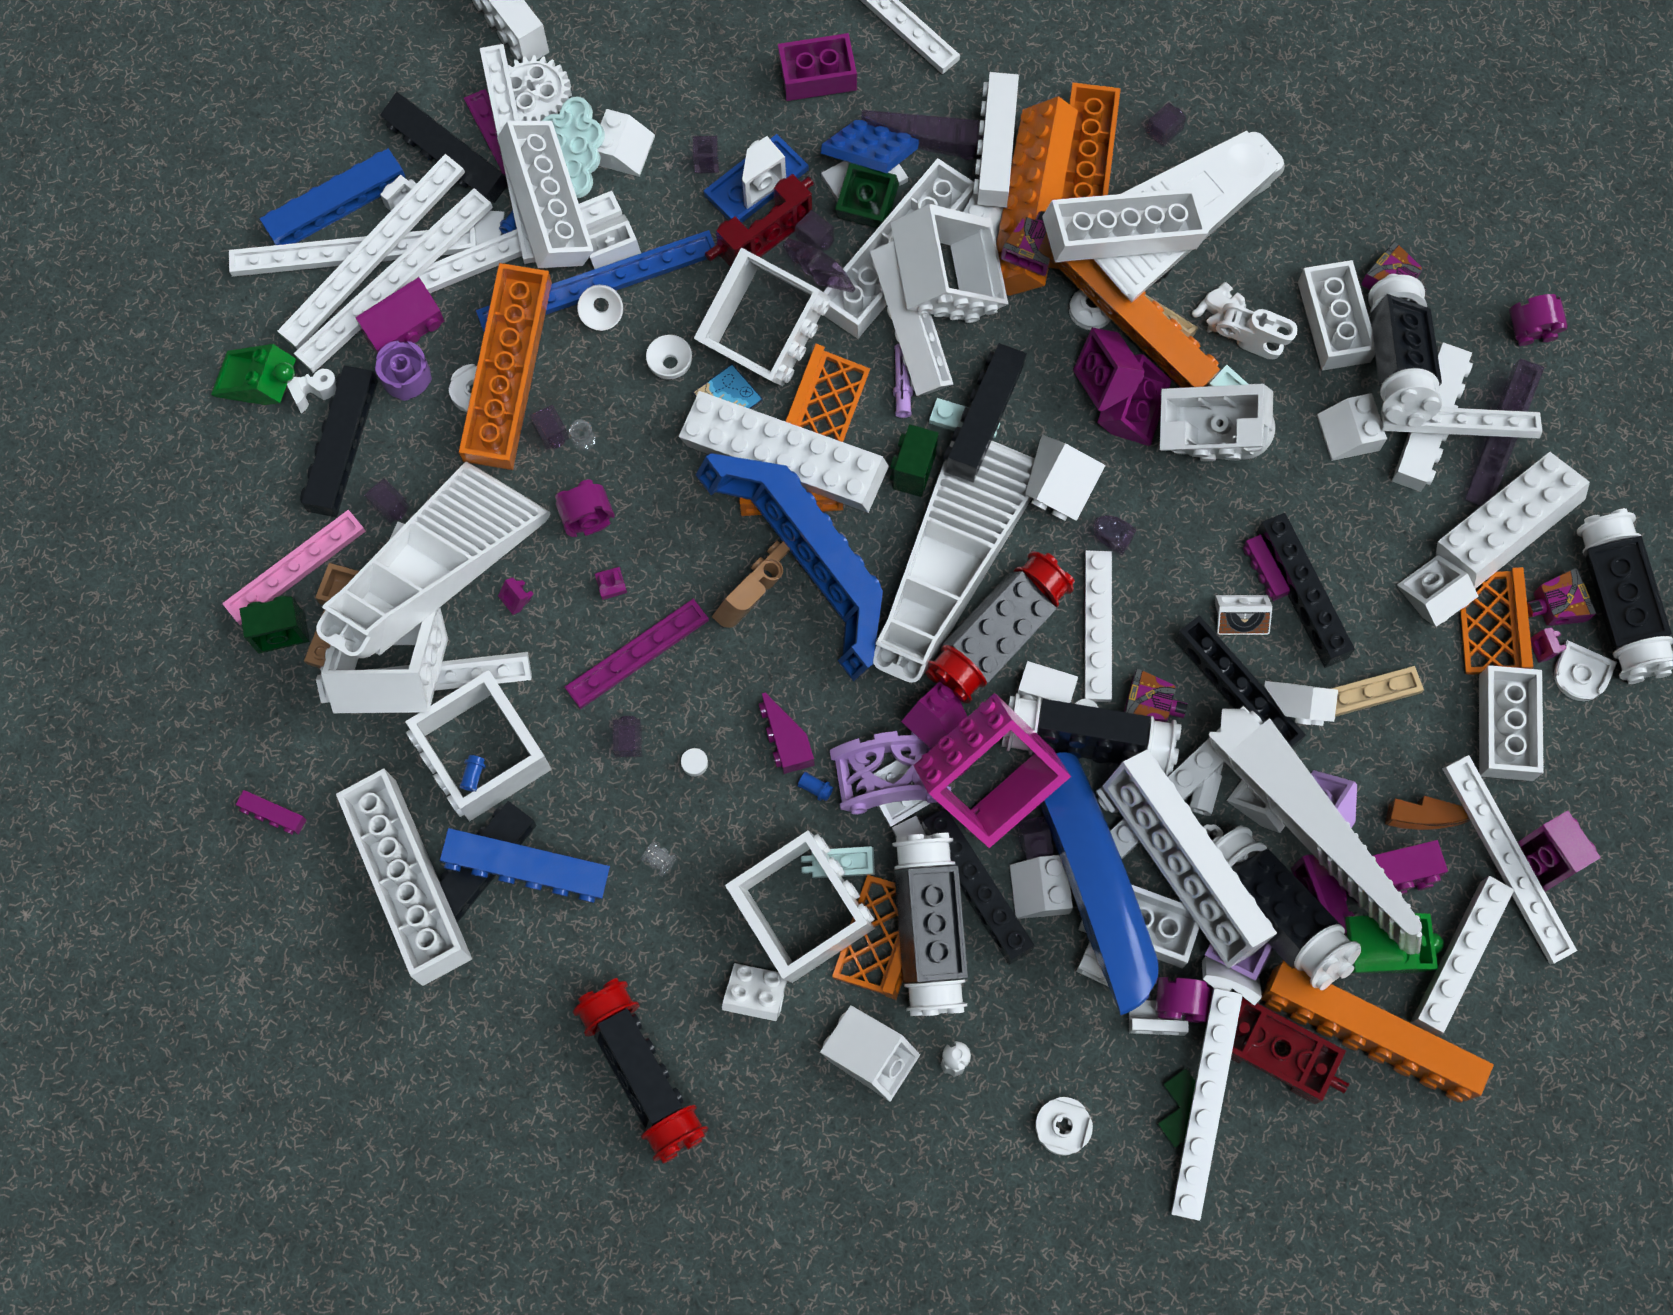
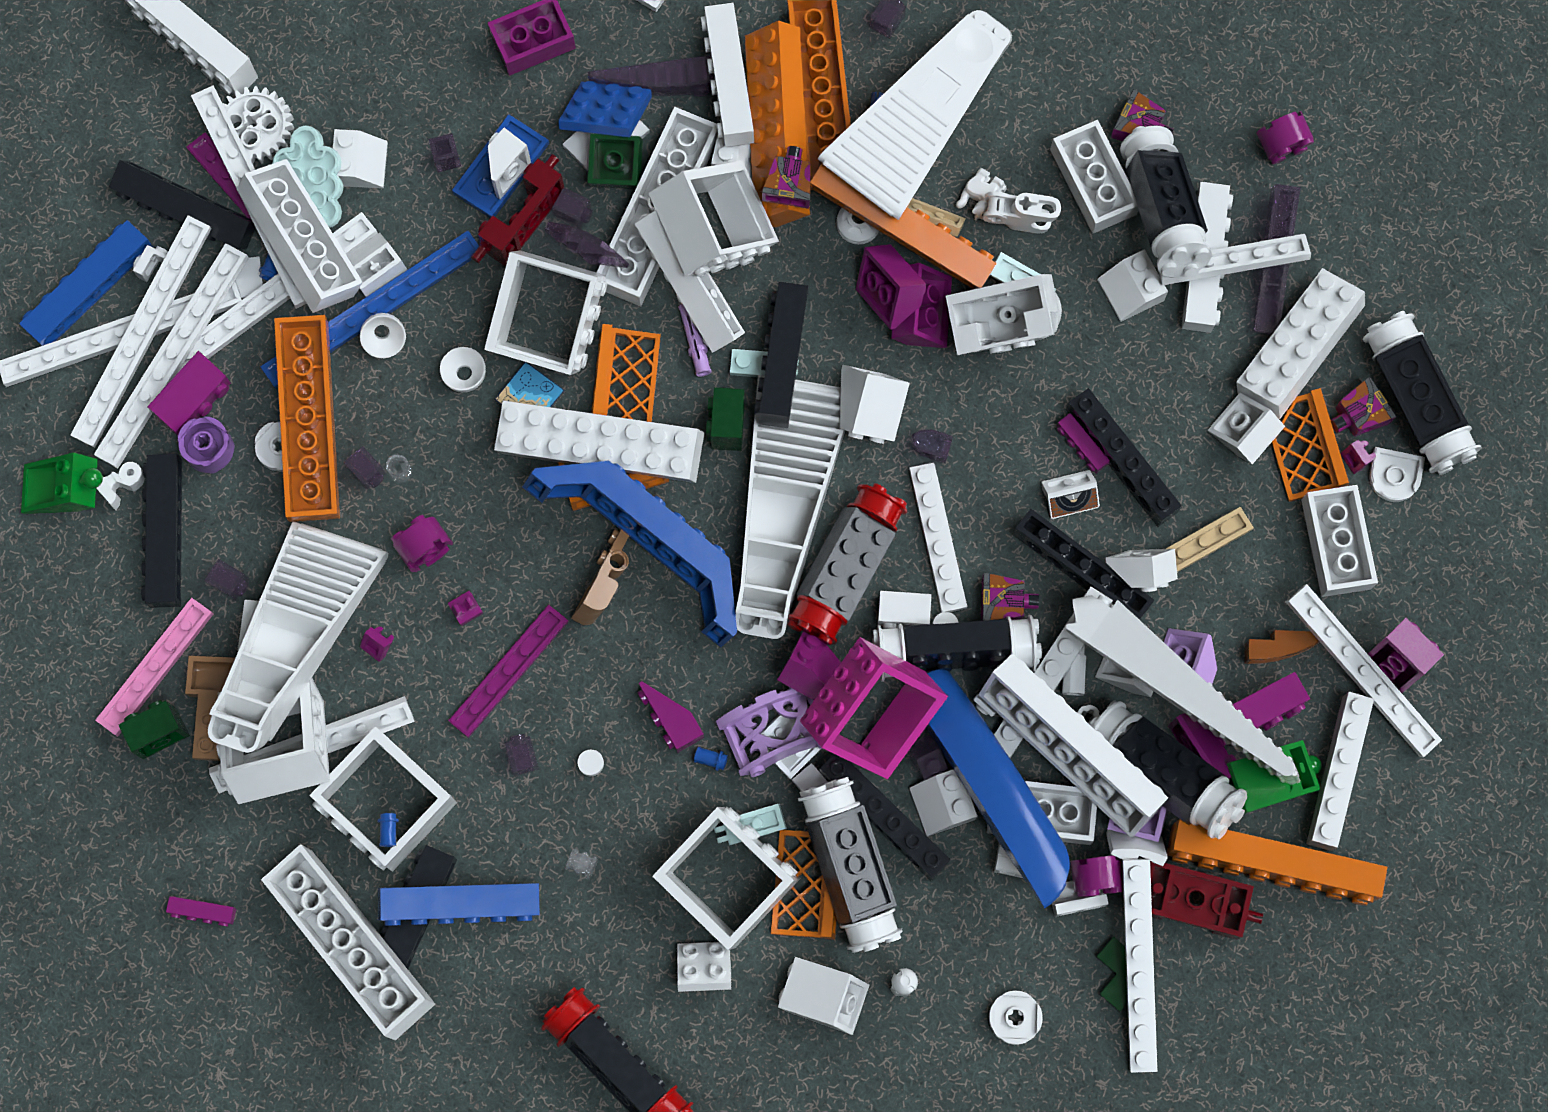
camera: 15 degrees left, 5 degrees up
white brick [1042,188,1208,262] -> none

